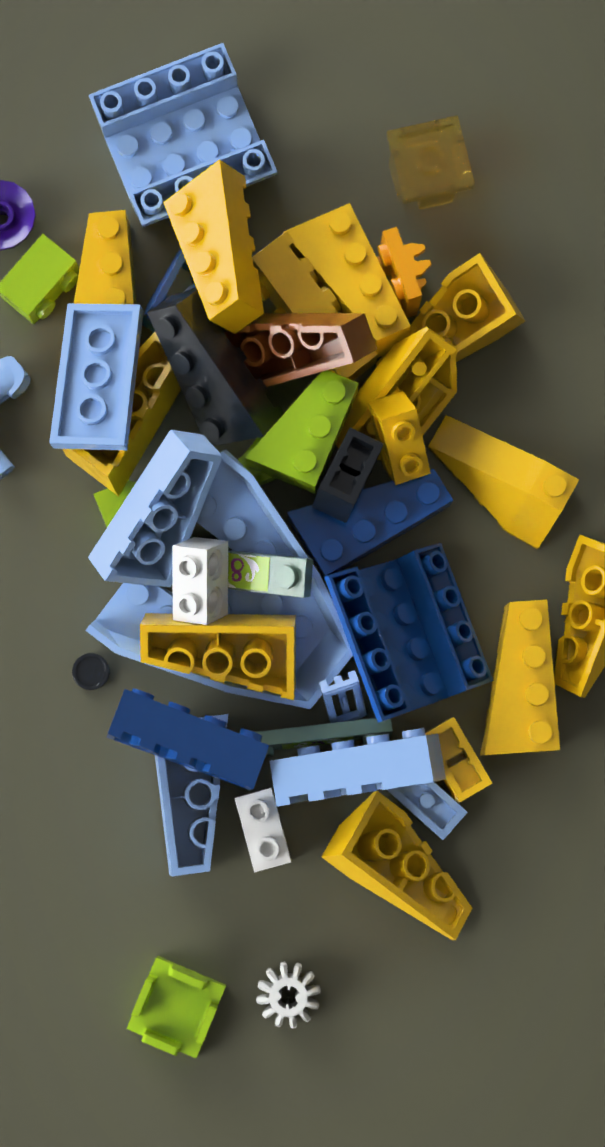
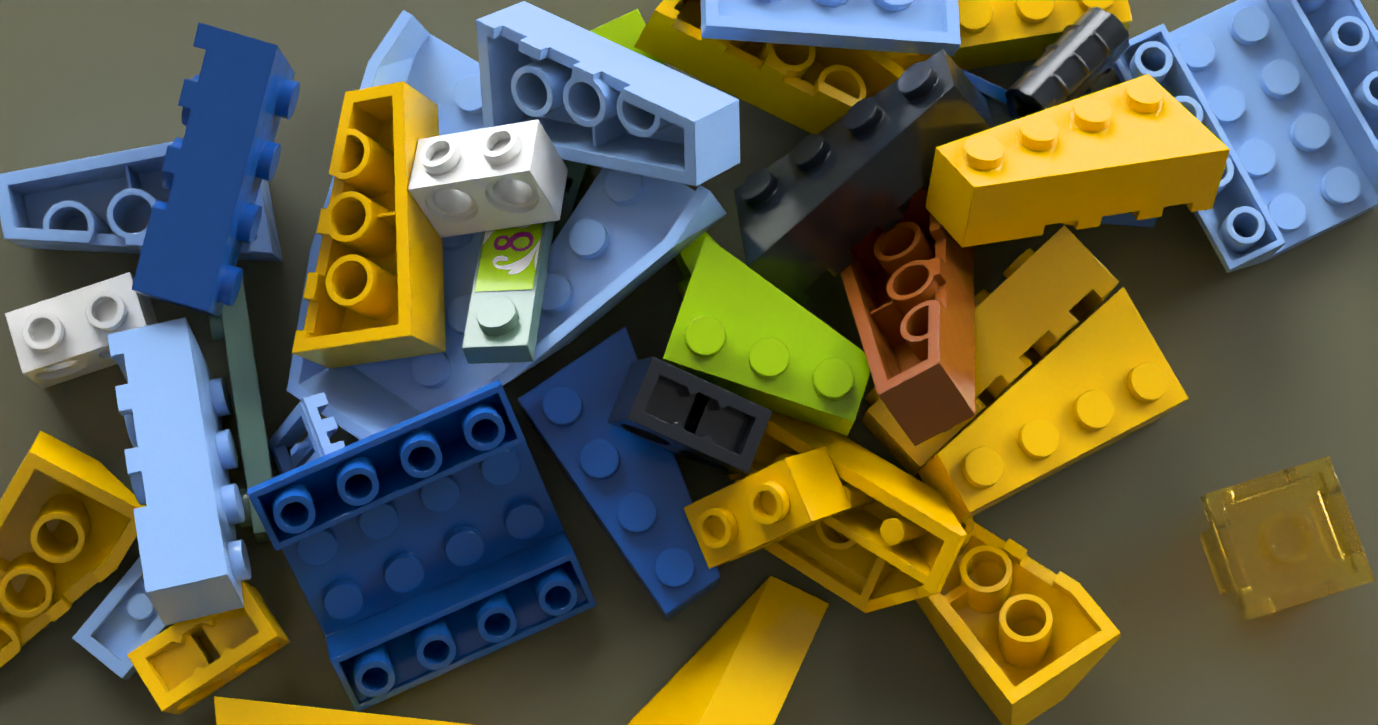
camera: 85 degrees right, 5 degrees down
black piece [72,653,110,690] -> none
light orange piece [377,226,432,318] -> none
none -> black axle [1005,7,1130,119]

